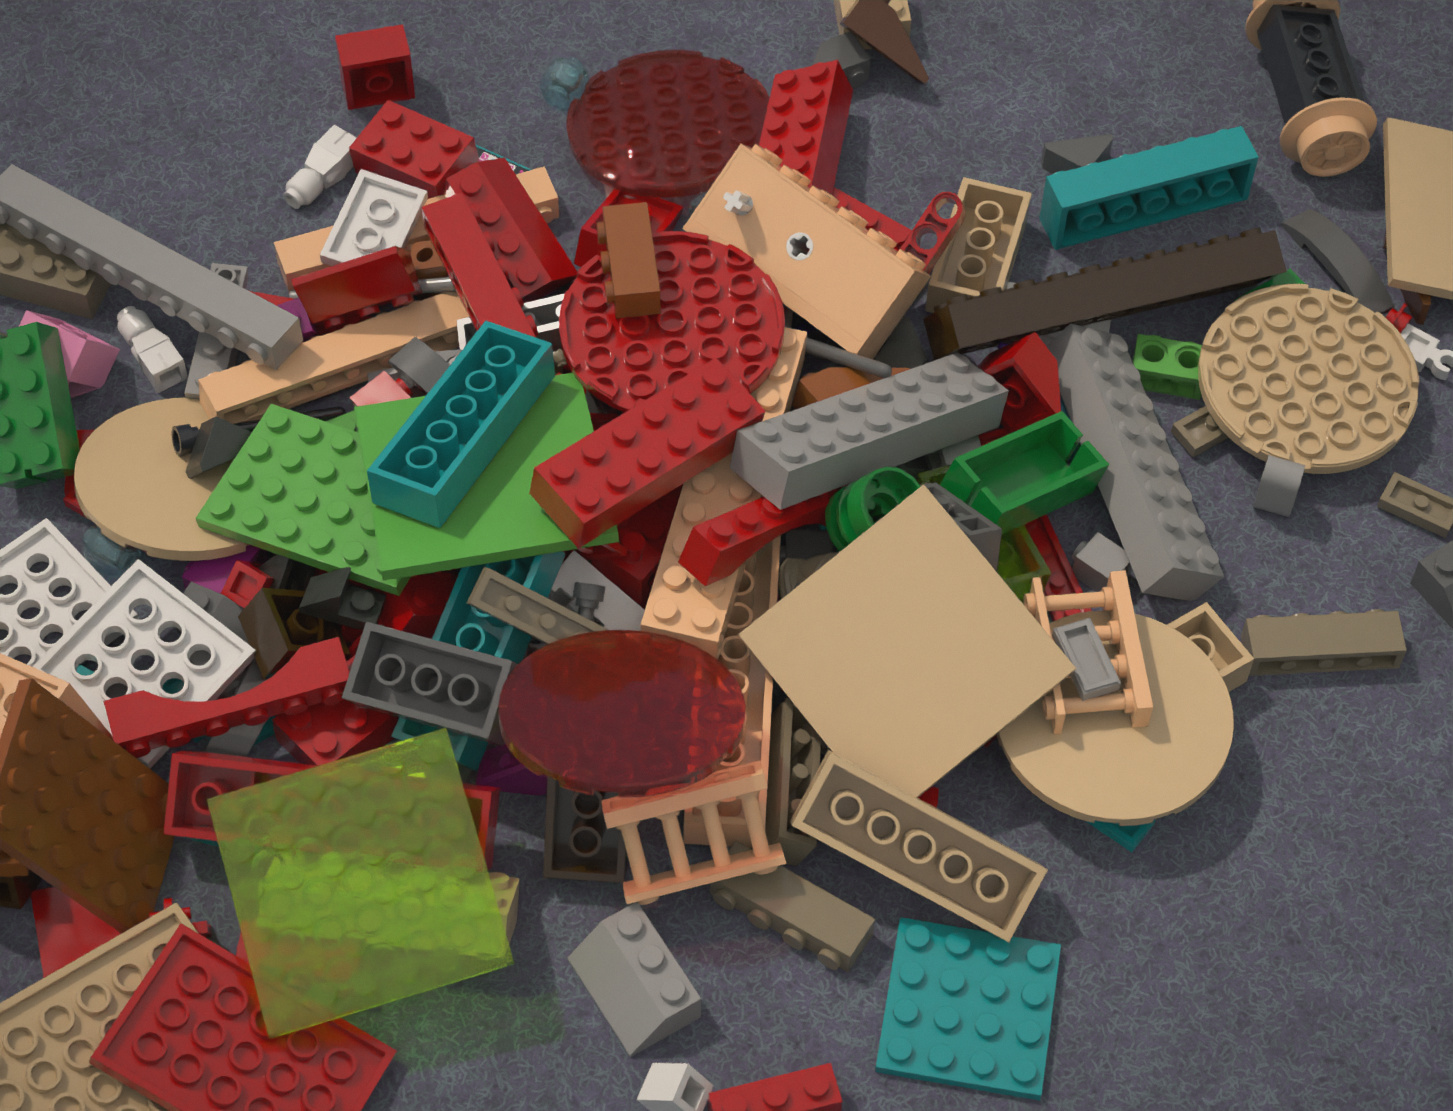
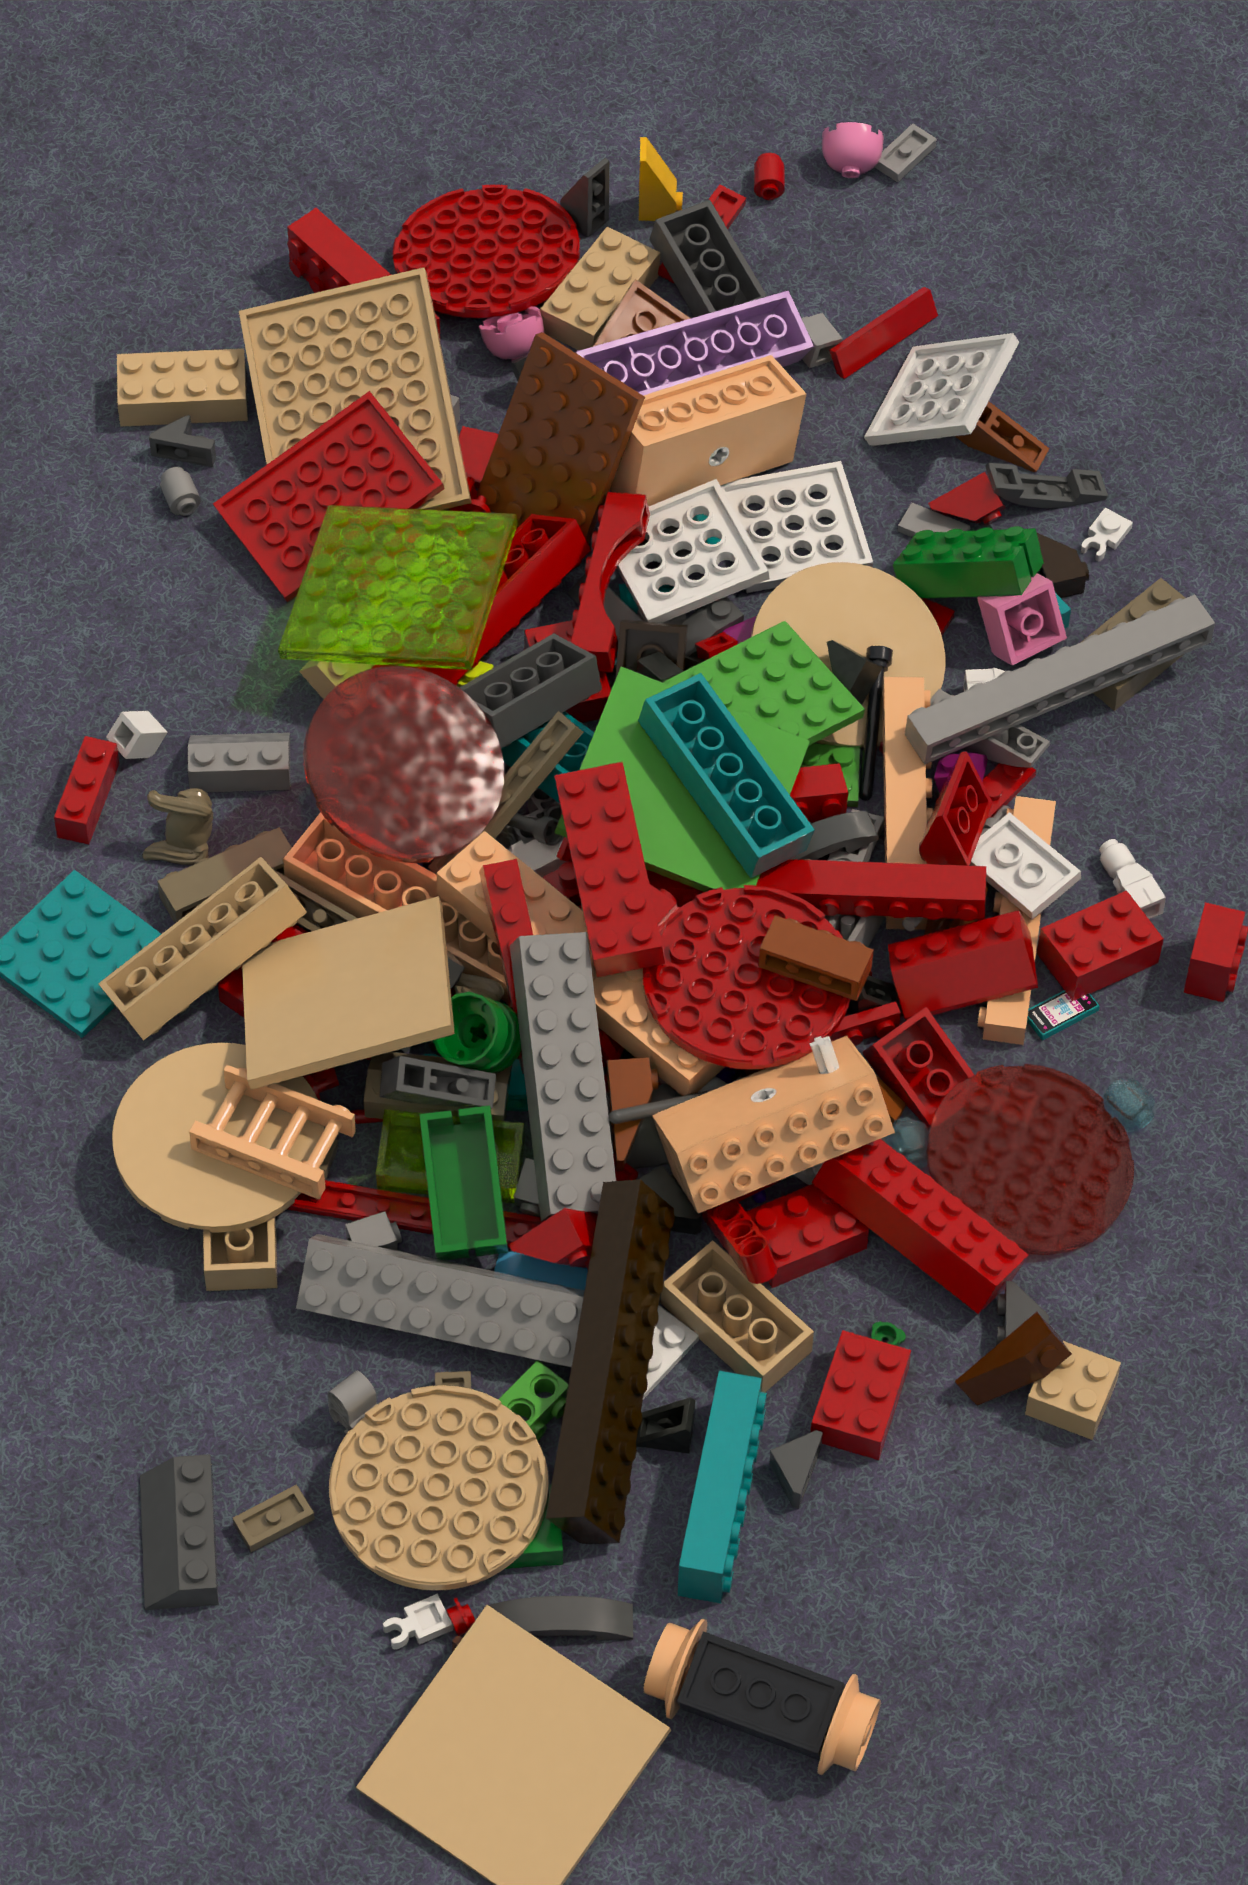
camera: 120 degrees right, 0 degrees up
light nougat fence [601,760,786,905] -> none
light grey tile [1052,618,1121,701] -> none
dark tan brick [1241,609,1407,676] -> none
none -> dark tan hair [142,788,213,865]
none -> pearl dark grey slope [636,1397,696,1454]
none -> red brick [810,1330,911,1460]
none -> green plate [870,1322,906,1346]

